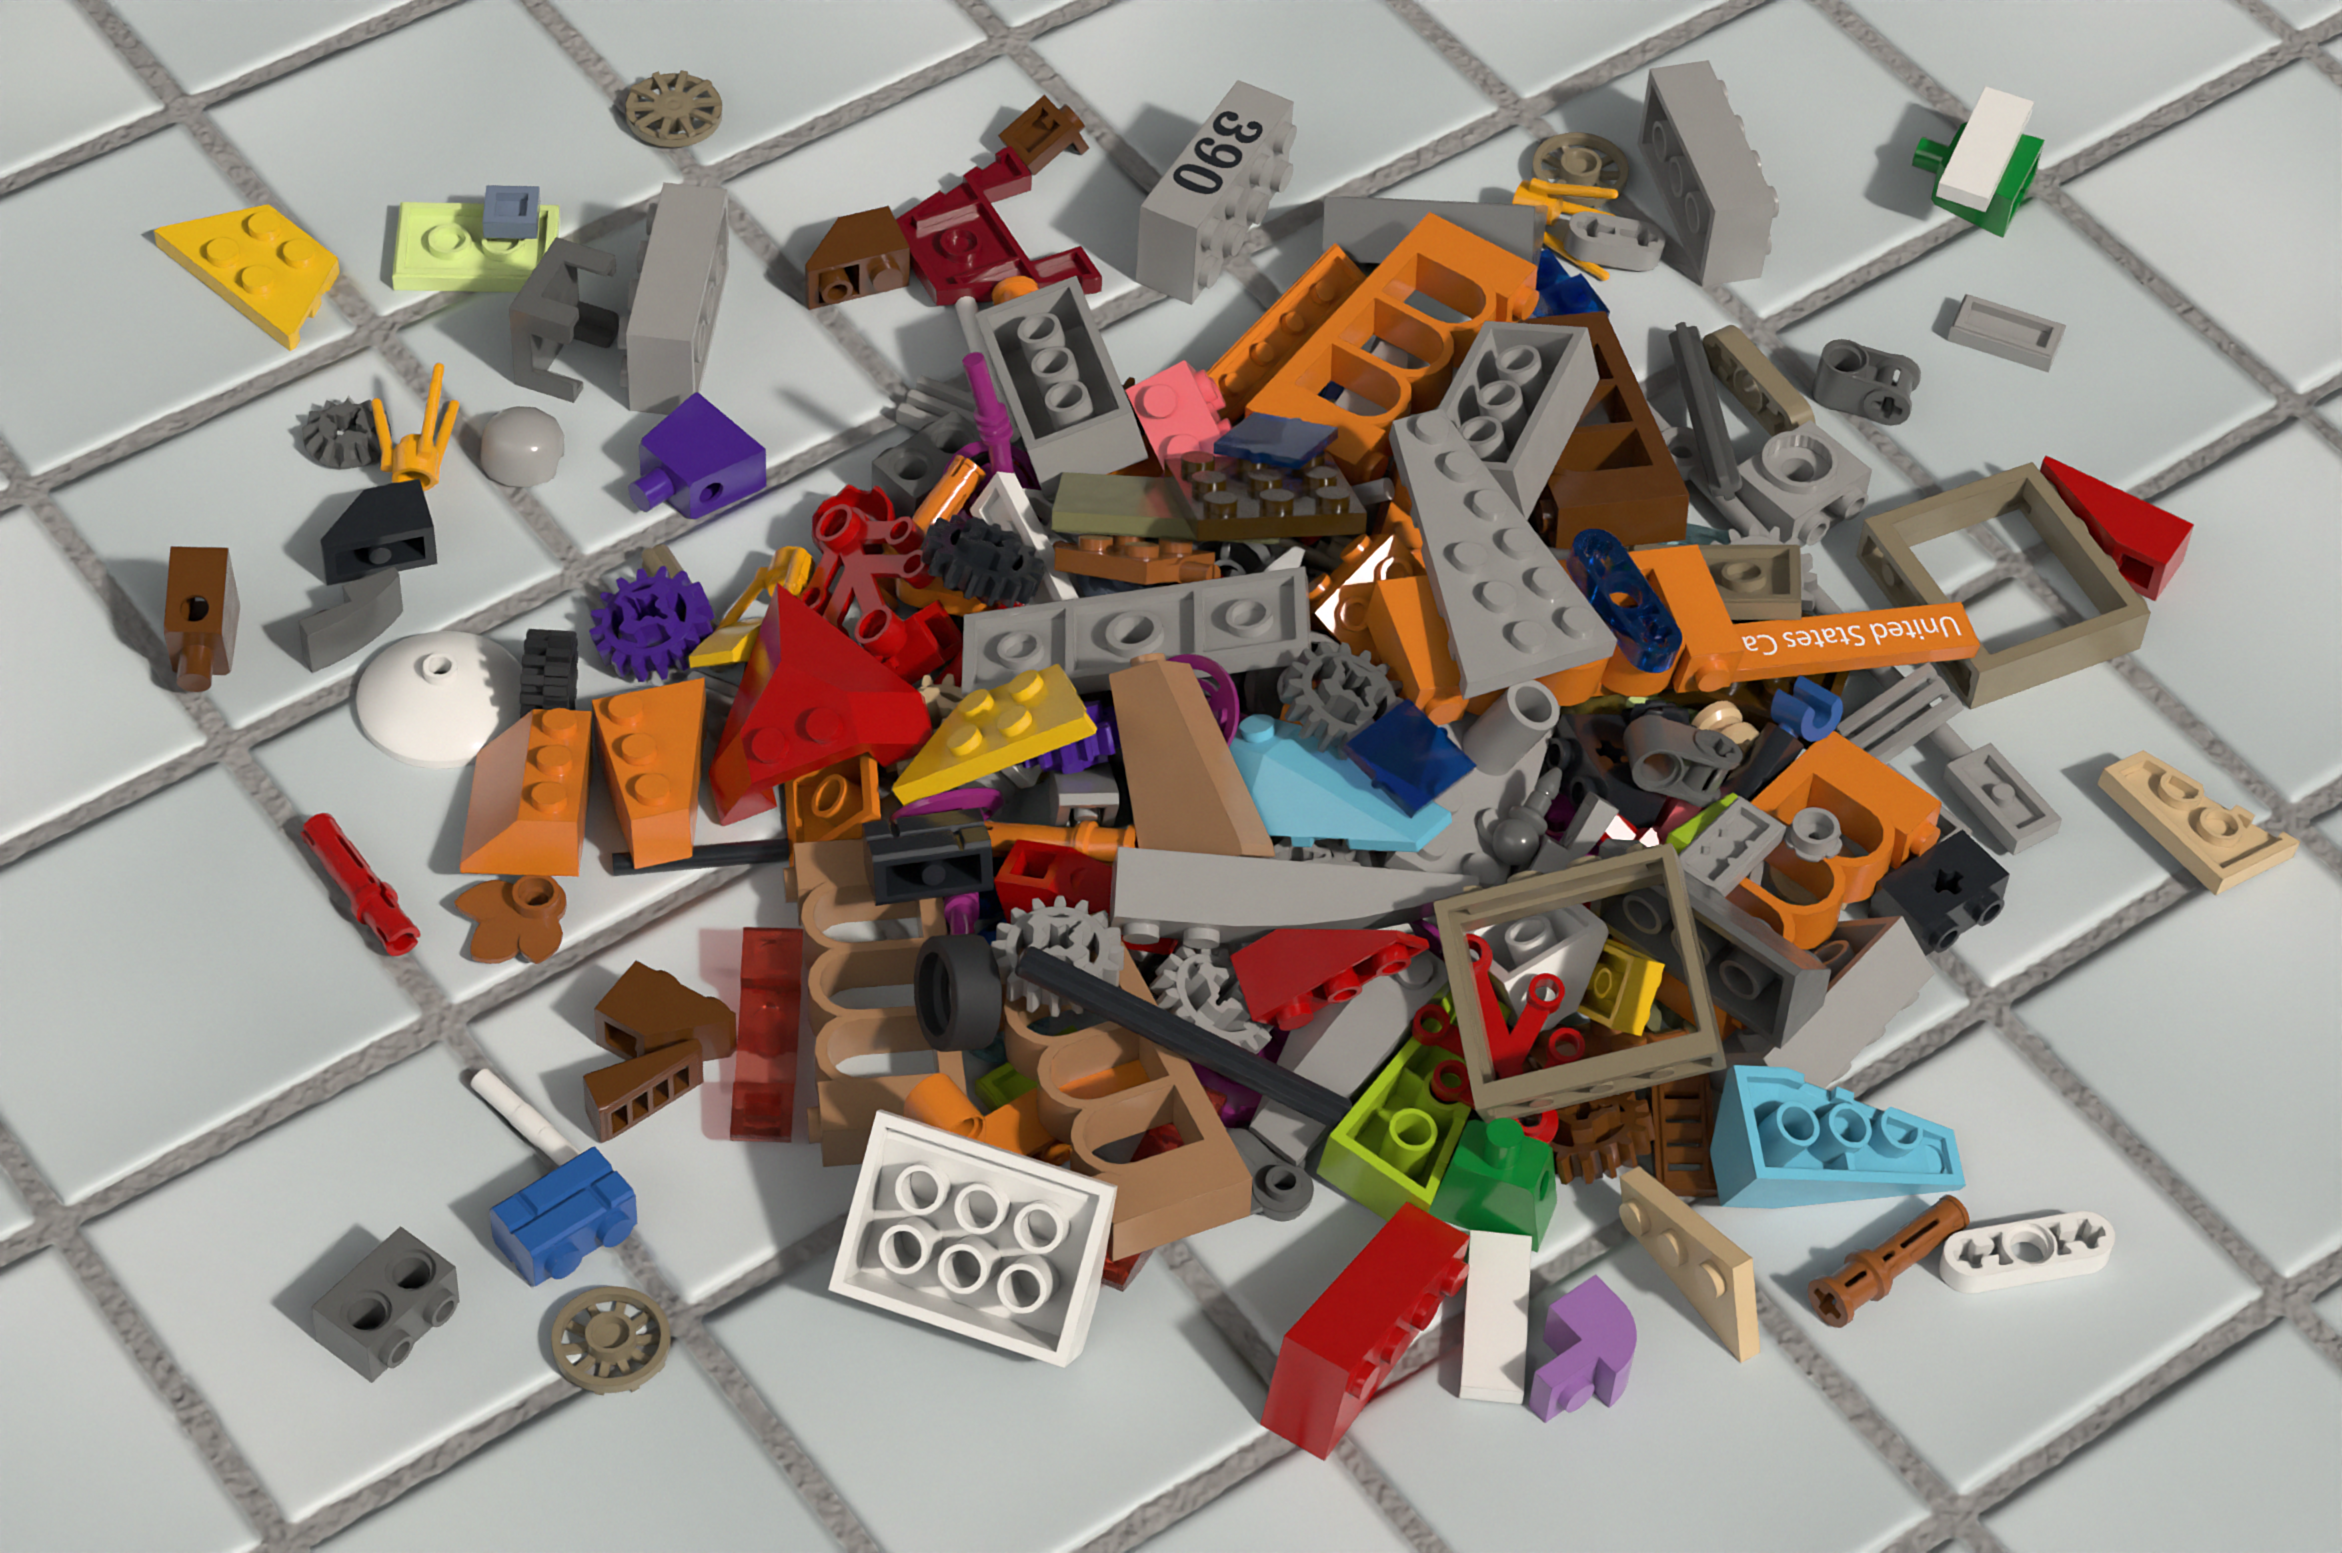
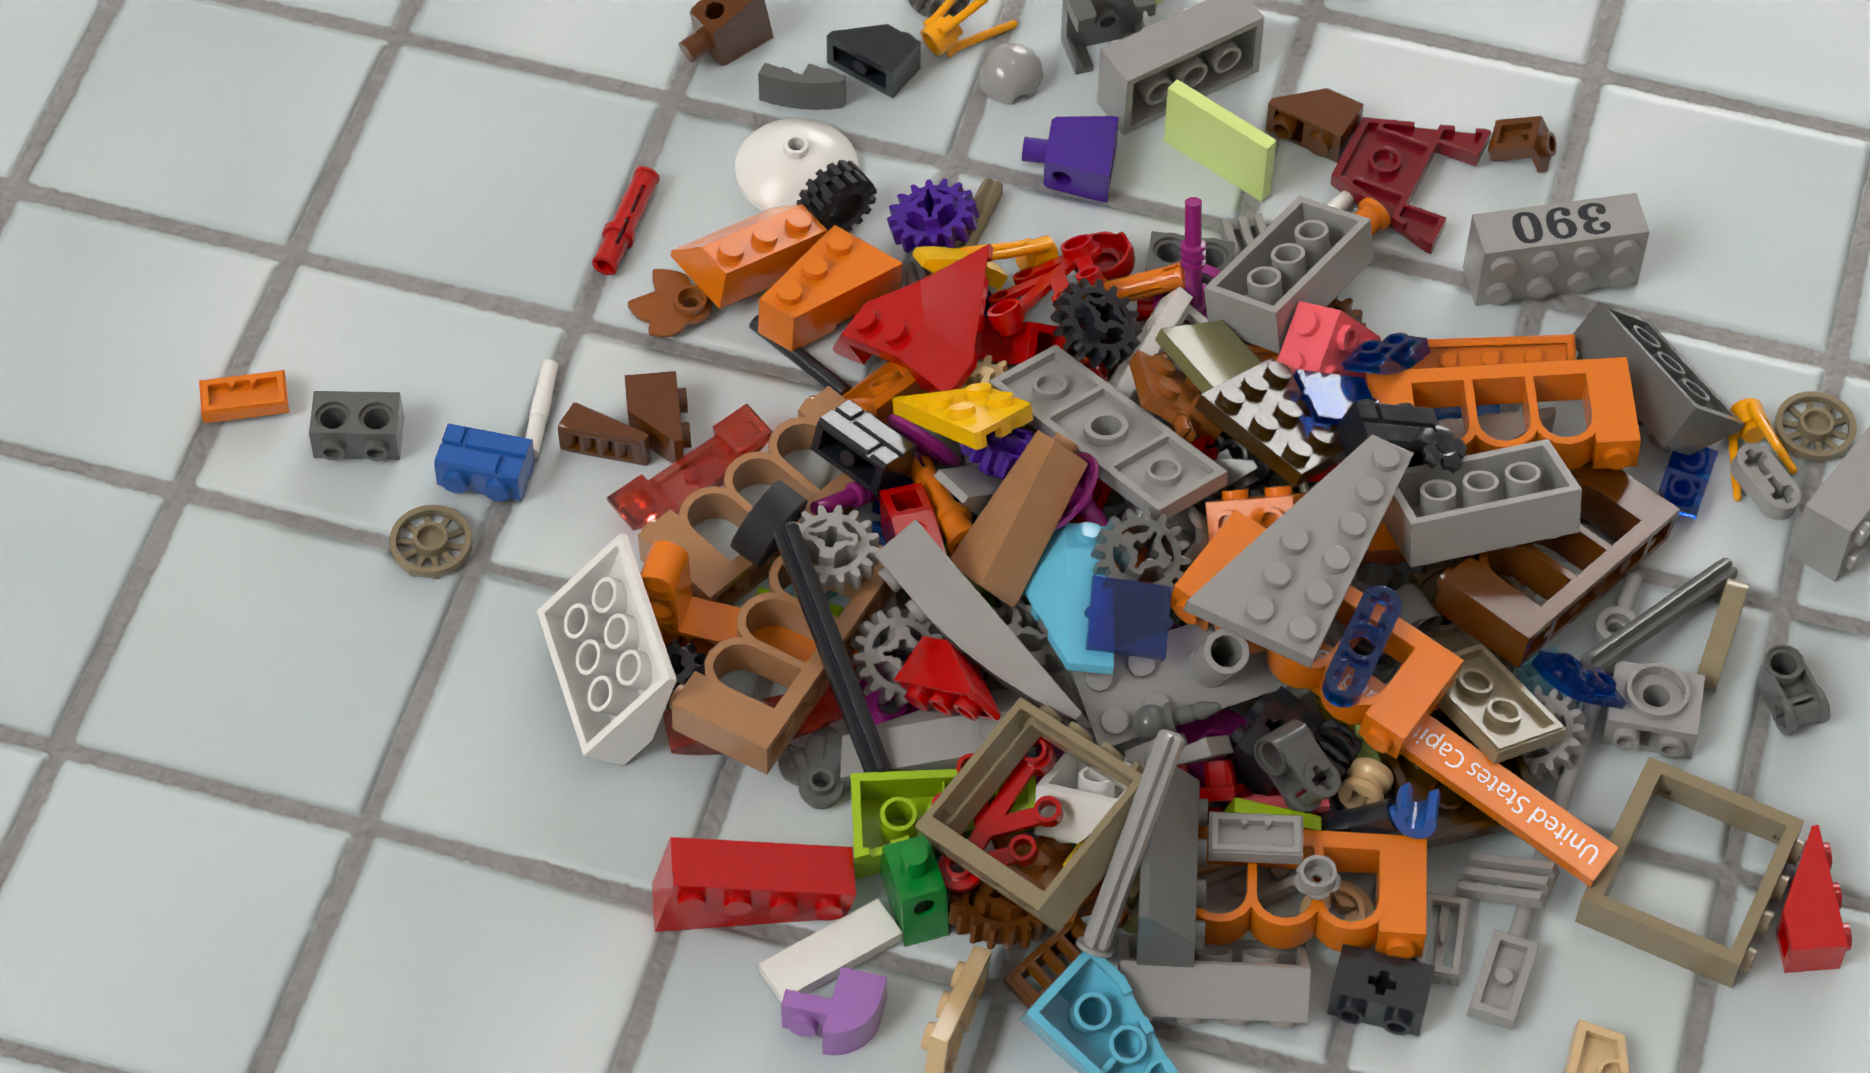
camera: 55 degrees right, 5 degrees up
none -> orange plate [199,370,290,424]
none -> light grey axle [1076,729,1184,958]
none -> yellowish green tile [1164,80,1276,202]
none -> black brick [1337,399,1439,468]
none -> clear blue slope [1342,333,1430,375]
none -> black plant [1415,424,1467,474]
none -> clear blue slope [1531,651,1627,709]

